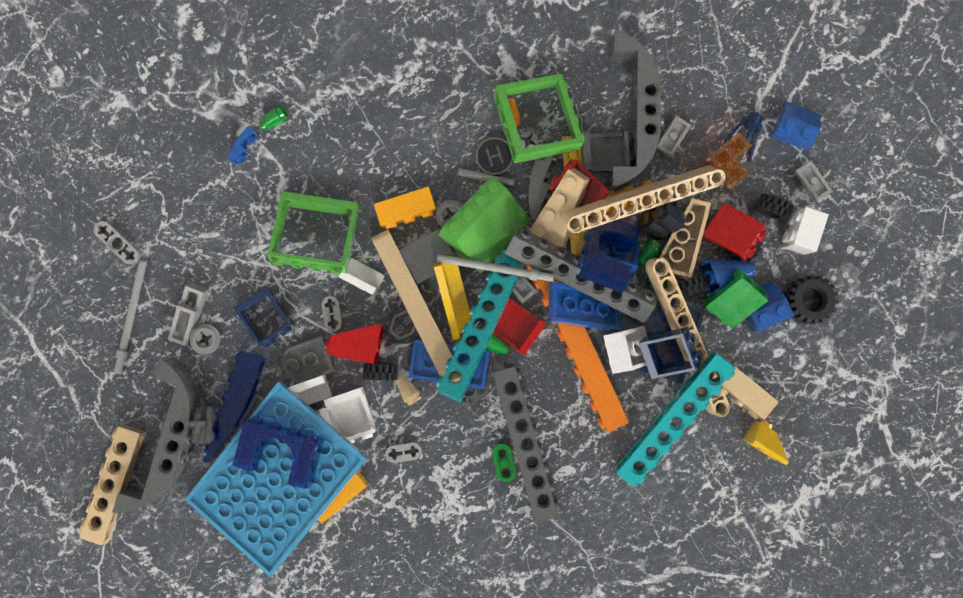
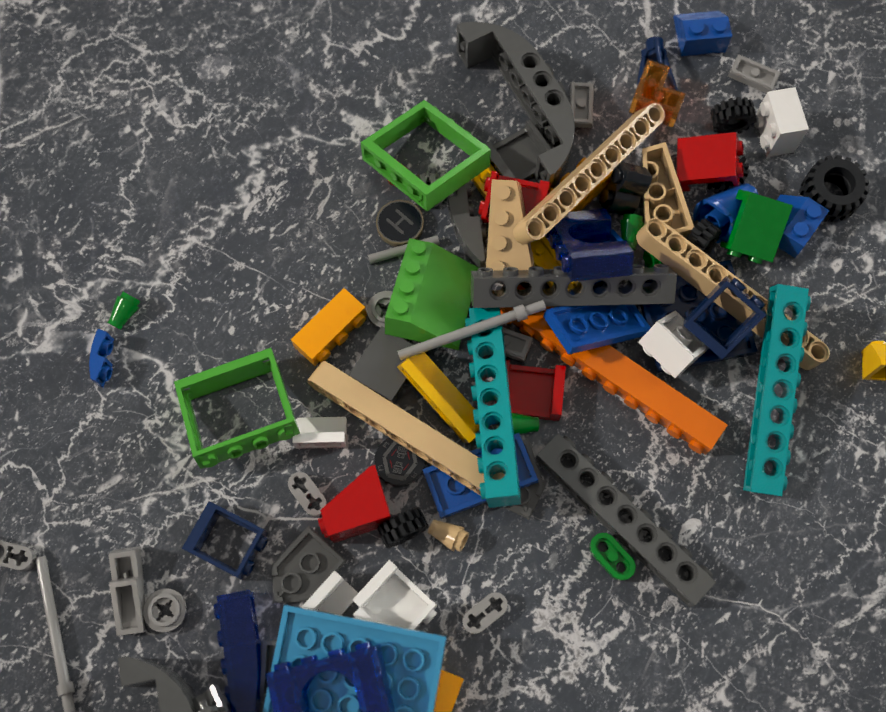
camera: 30 degrees left, 15 degrees down
tan brick [722,367,779,420] -> none

